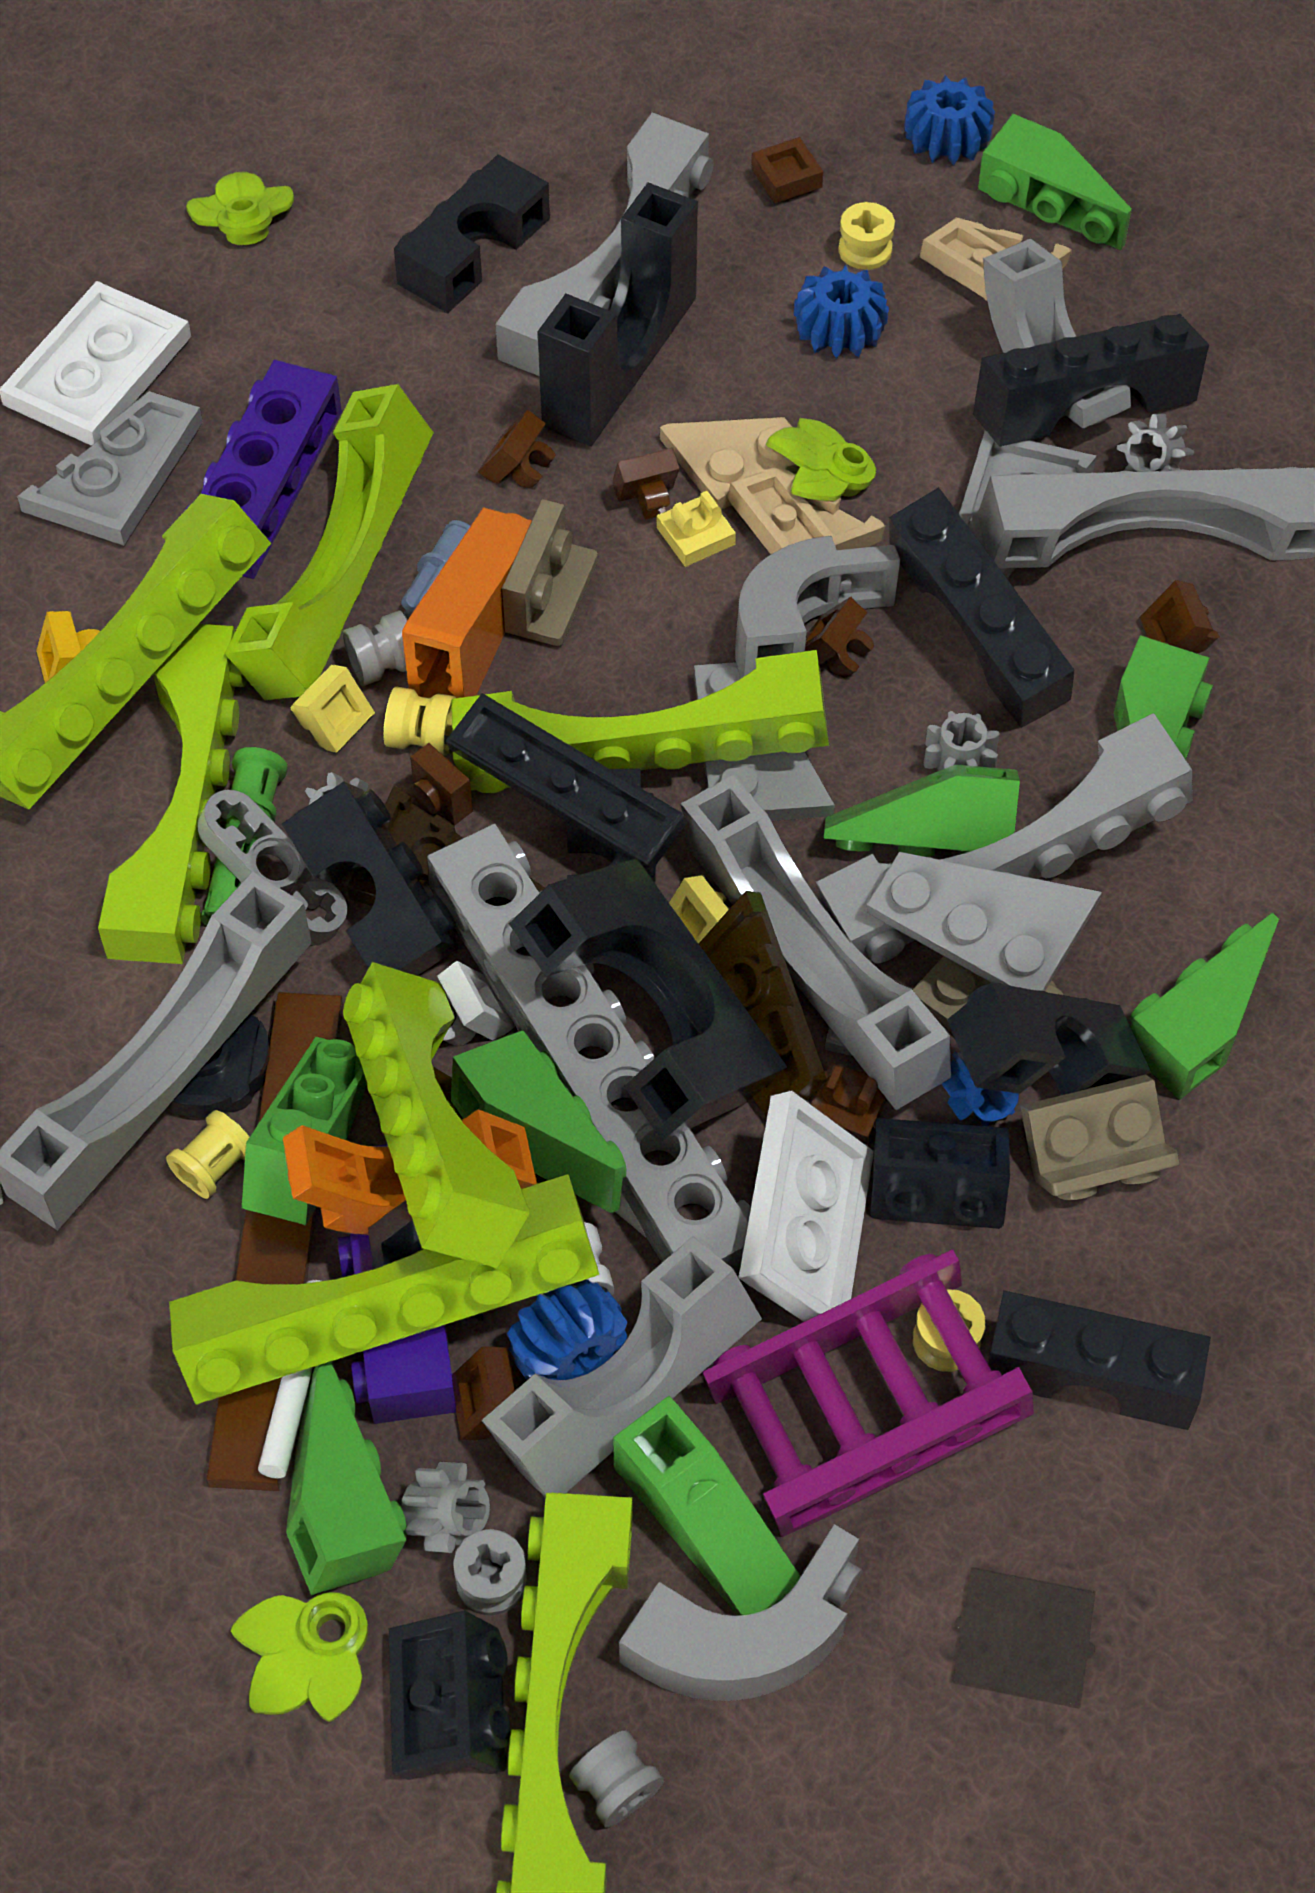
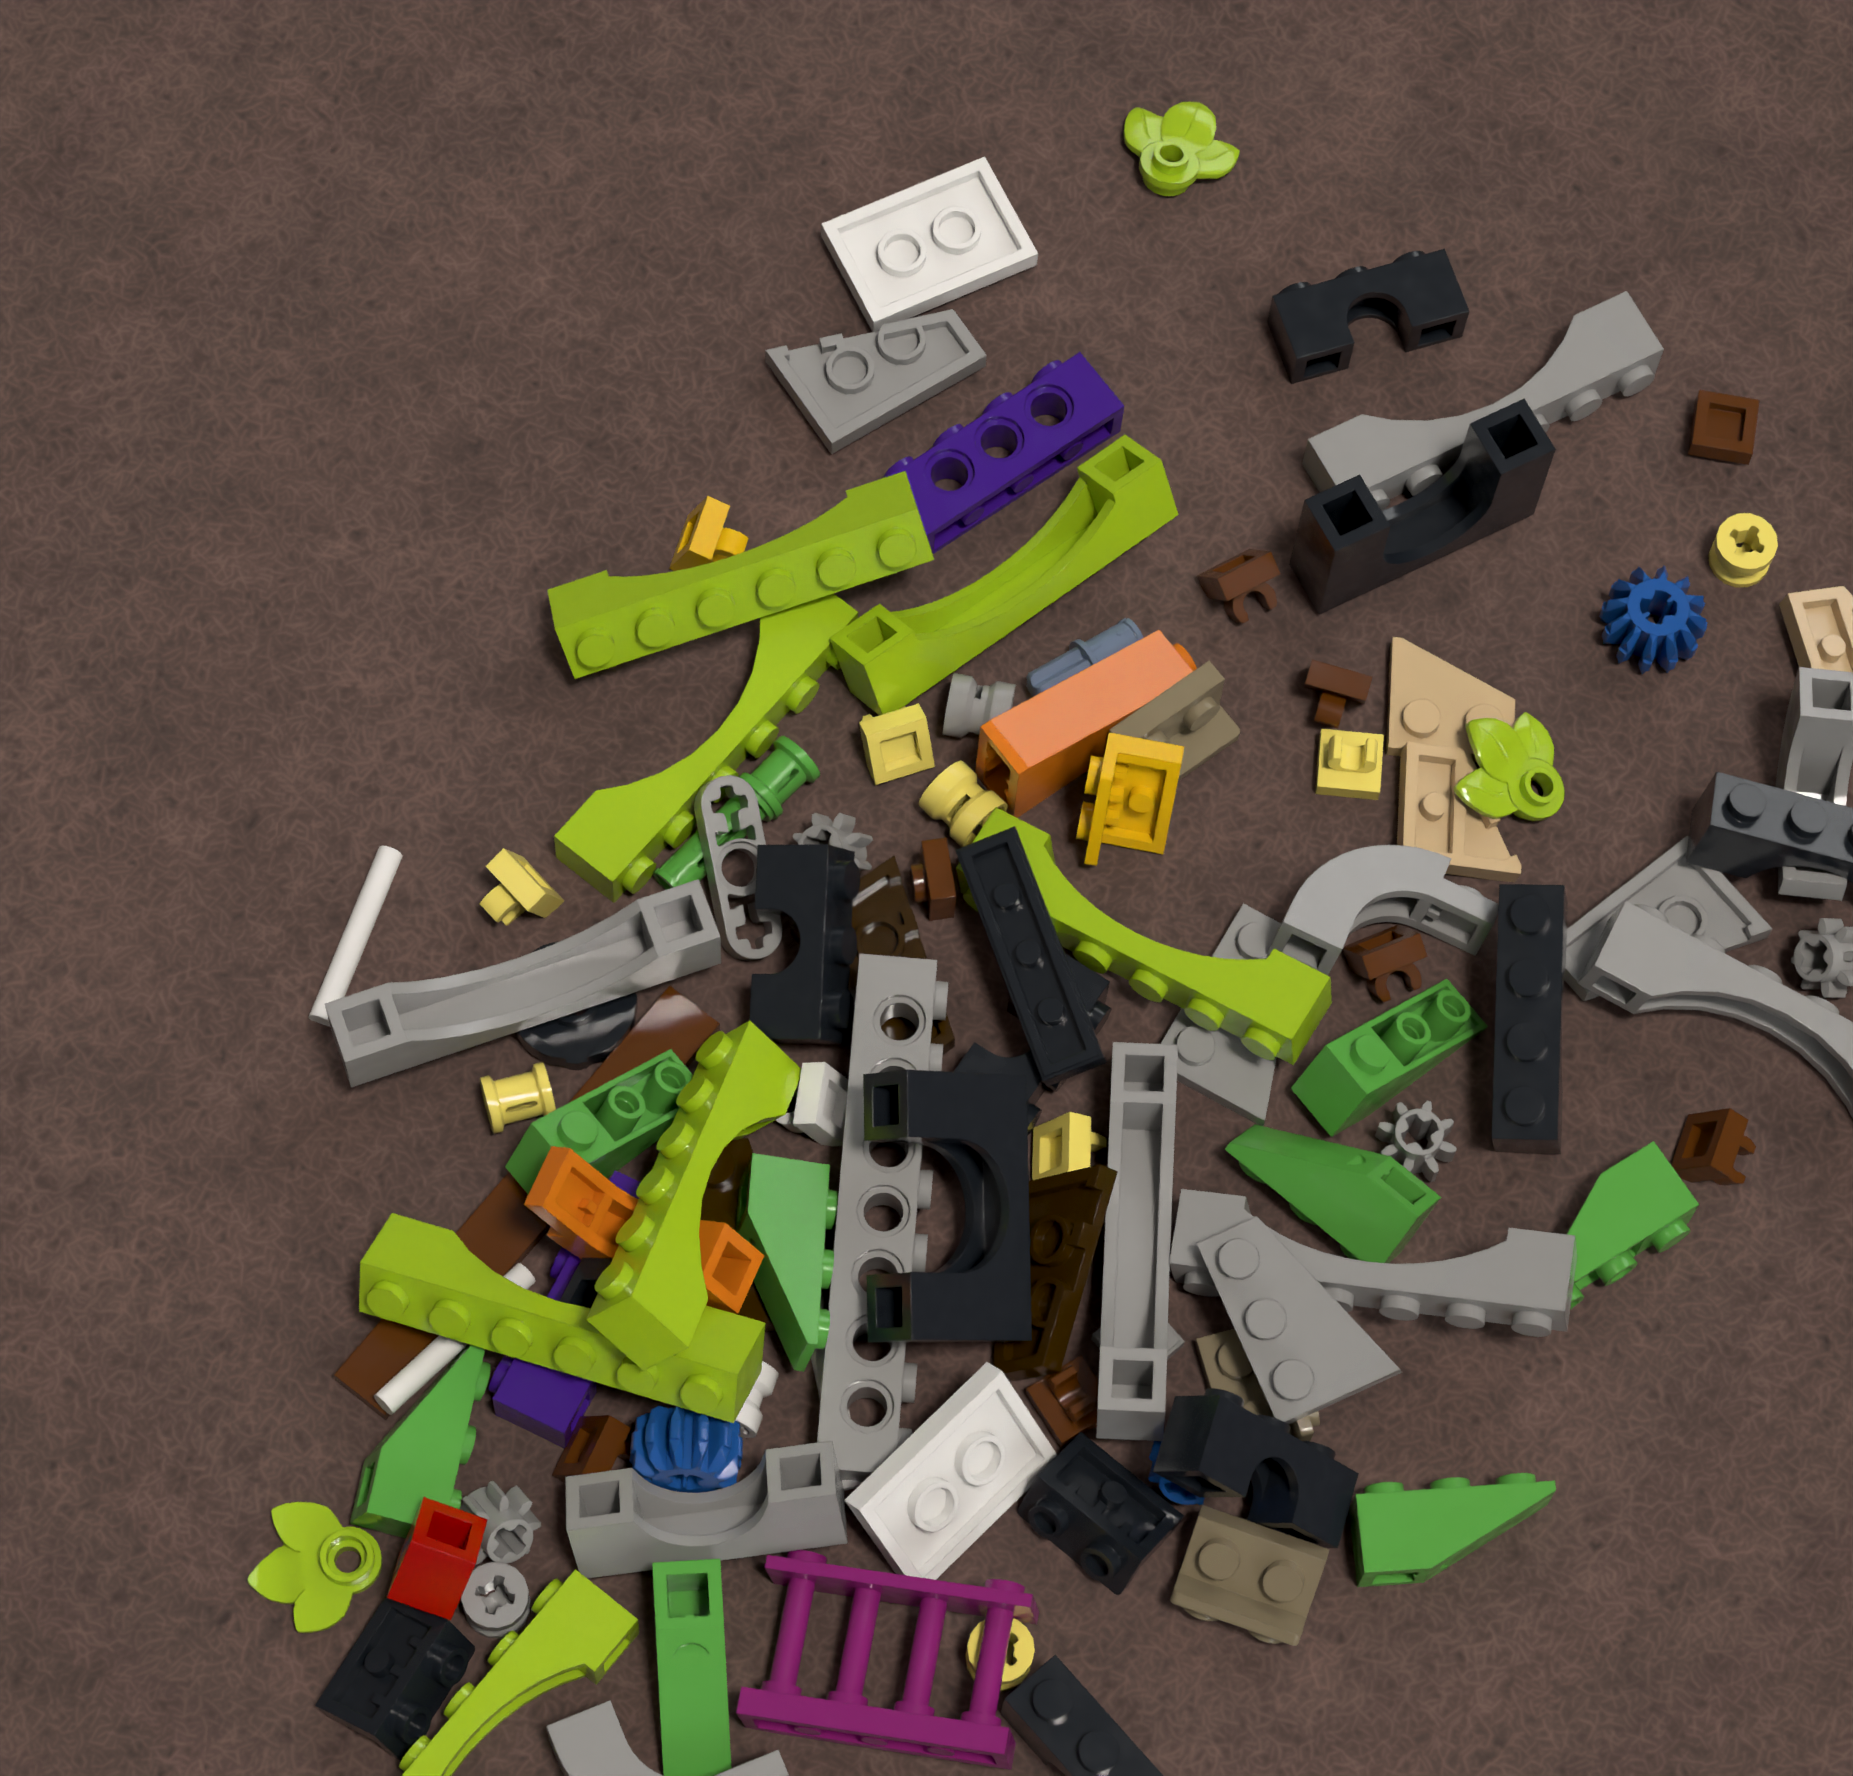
camera: 30 degrees right, 10 degrees up
none -> red brick [387,1497,488,1620]
none -> light yellow tile [480,848,564,926]
none -> yellow bracket [1076,732,1185,866]
none -> bright green slope [1291,979,1488,1137]

